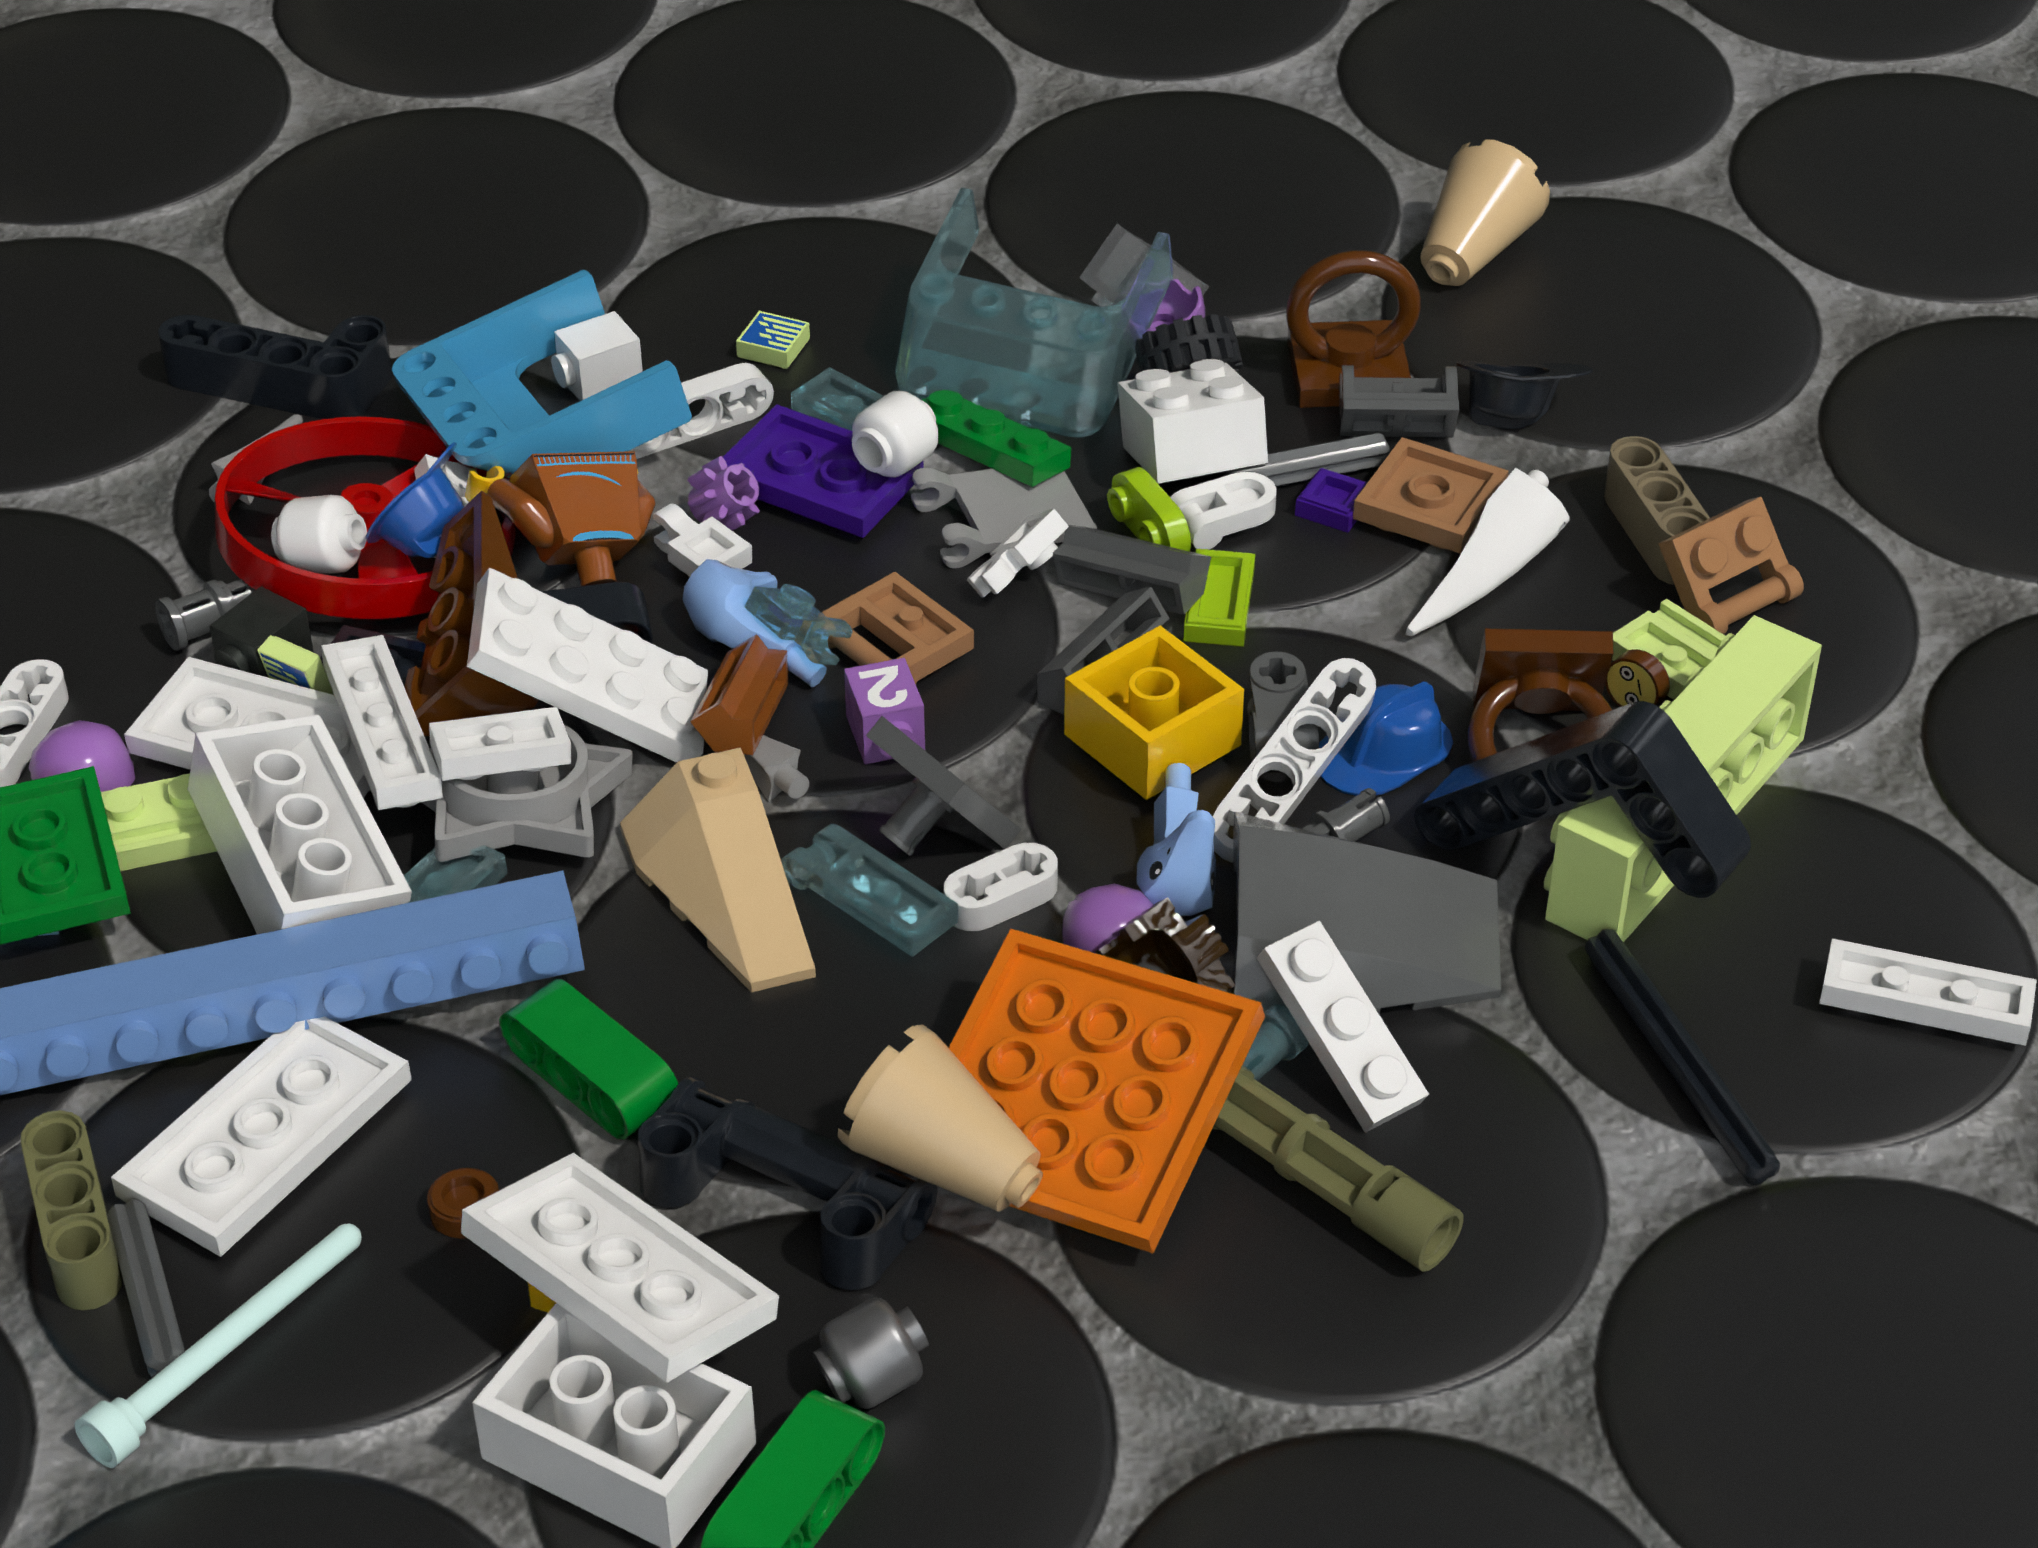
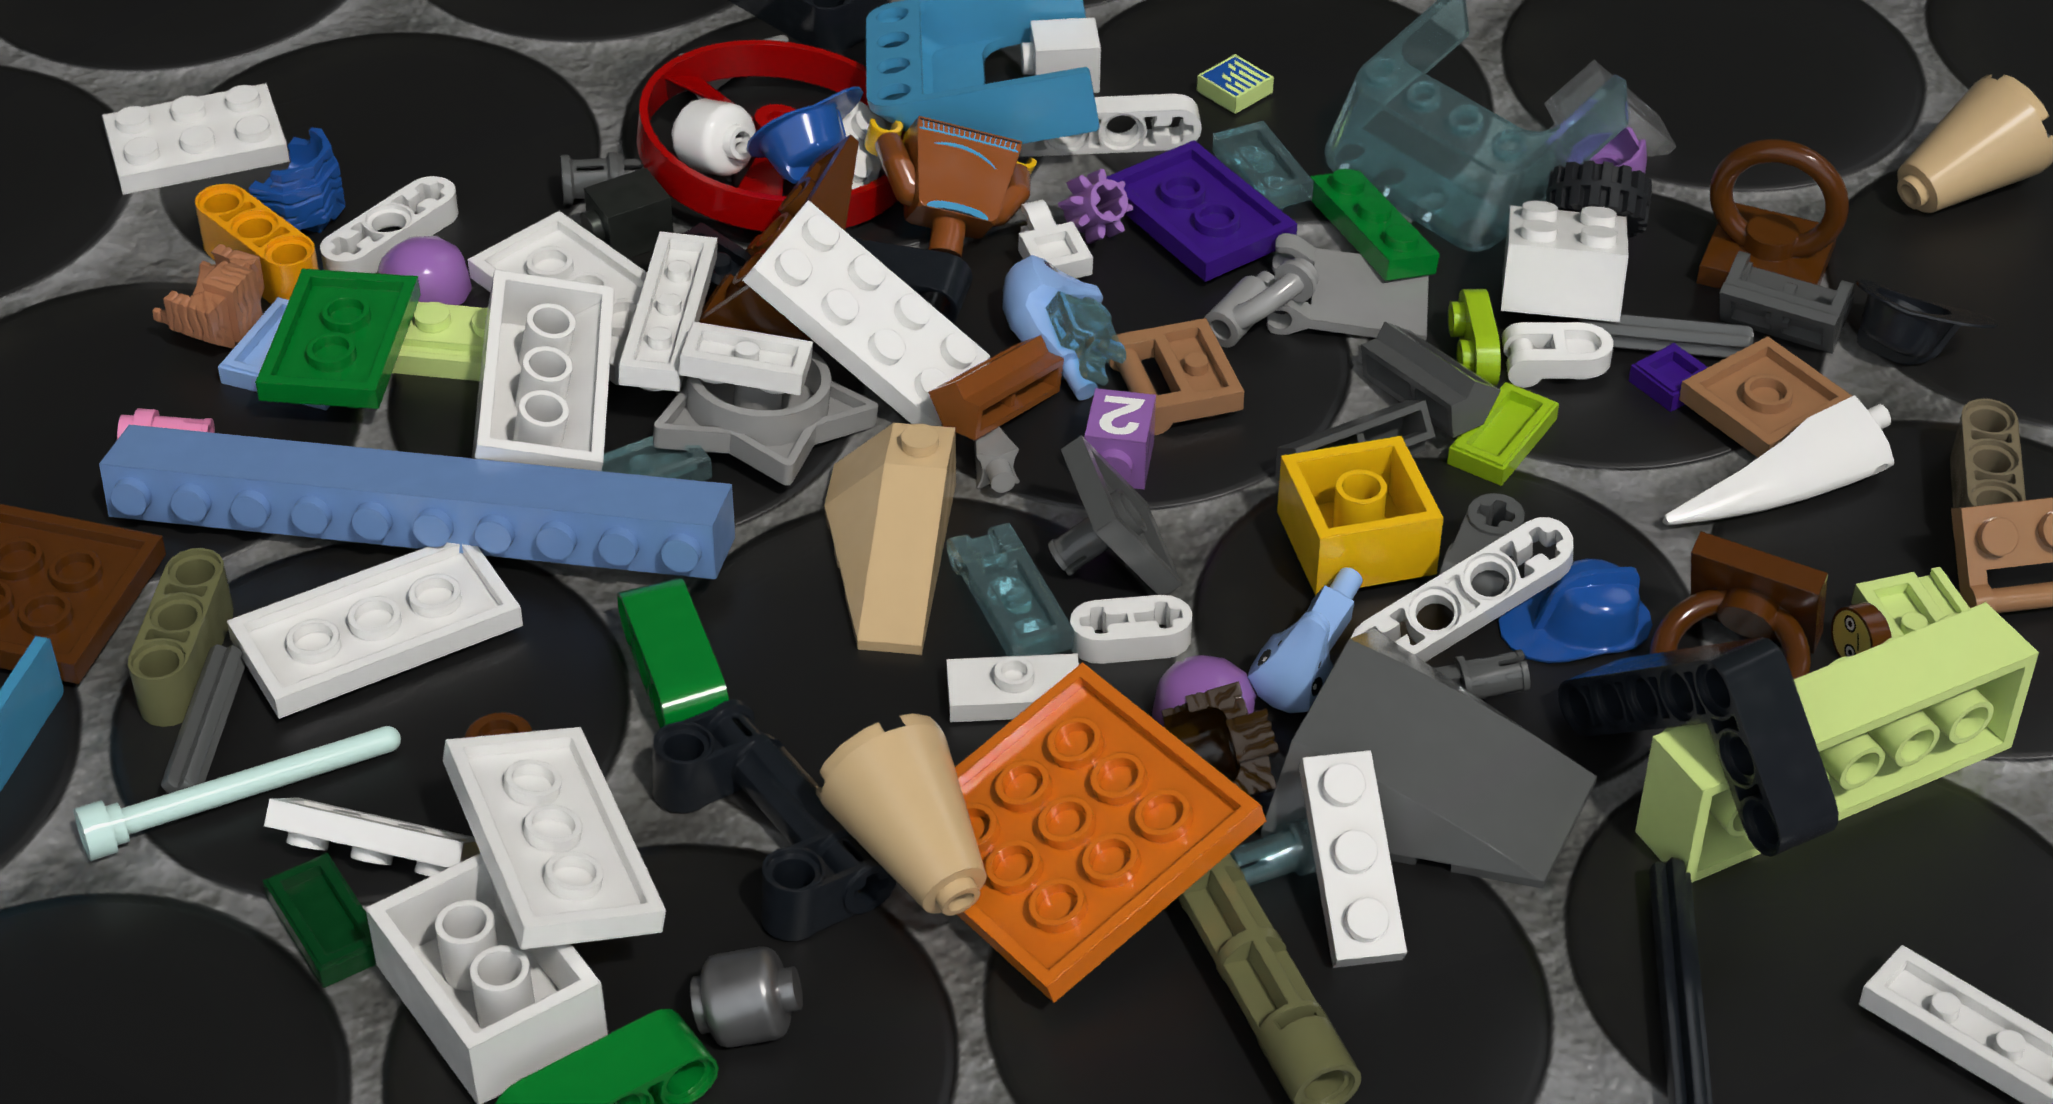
camera: 25 degrees right, 0 degrees up
yellowish green tile [257,635,334,695] -> none
white head [852,391,938,477] -> none
white plate [967,509,1069,598] -> none
none -> dark green tile [263,853,376,988]
none -> white plate [264,797,480,877]
none -> white plate [946,653,1079,722]
none -> light grey plant [1204,258,1319,347]

